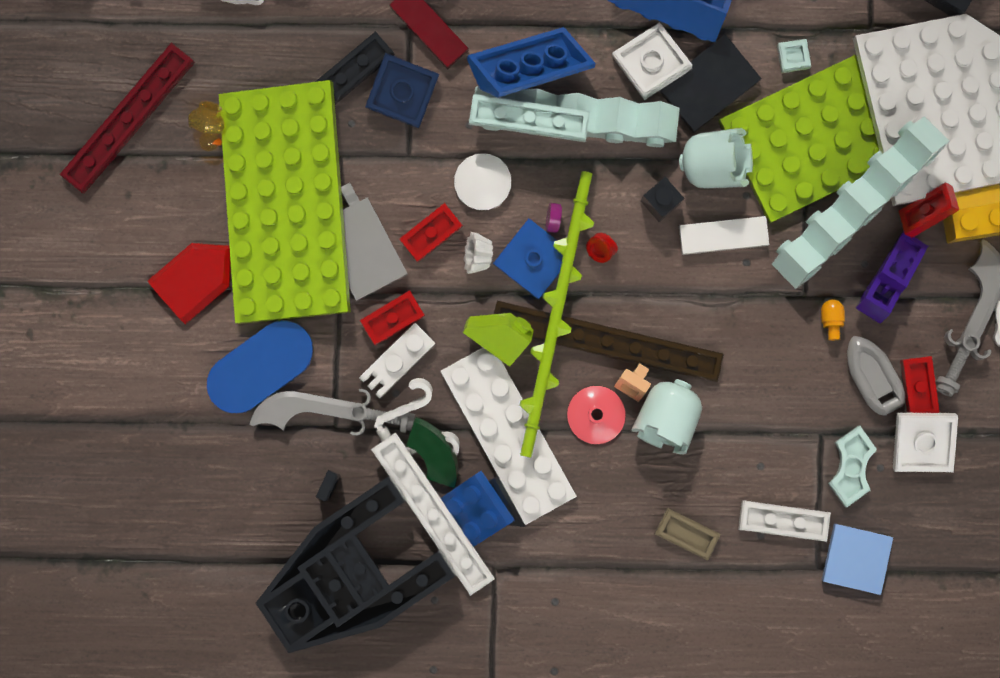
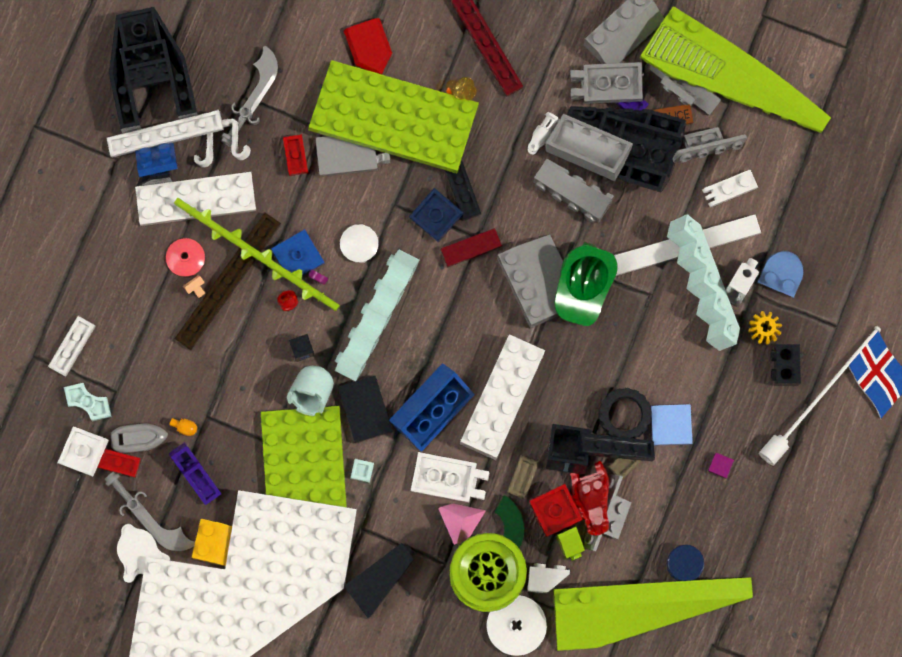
camera: 110 degrees right, 5 degrees down
blue tile [207,321,313,413] -> none
black tile [316,470,341,501] -> none
white hinge [359,323,436,399] -> none
red plate [399,203,463,263] -> none
dark green tile [406,417,459,489] -> none
lime slope [463,313,534,367] -> none
white piece [464,232,493,274] -> none
blue slope [467,27,596,98] -> none
light aqua tile [469,94,590,142] -> none
white tile [612,22,692,100] -> none
light aqua cylinder [631,379,702,454] -> none
dark tan tile [654,508,721,561] -> none
white tile [679,216,769,255] -> none
light aqua brick [772,116,949,289] -> none
light blue tile [822,524,893,595] -> none
red plate [899,182,959,238] -> none

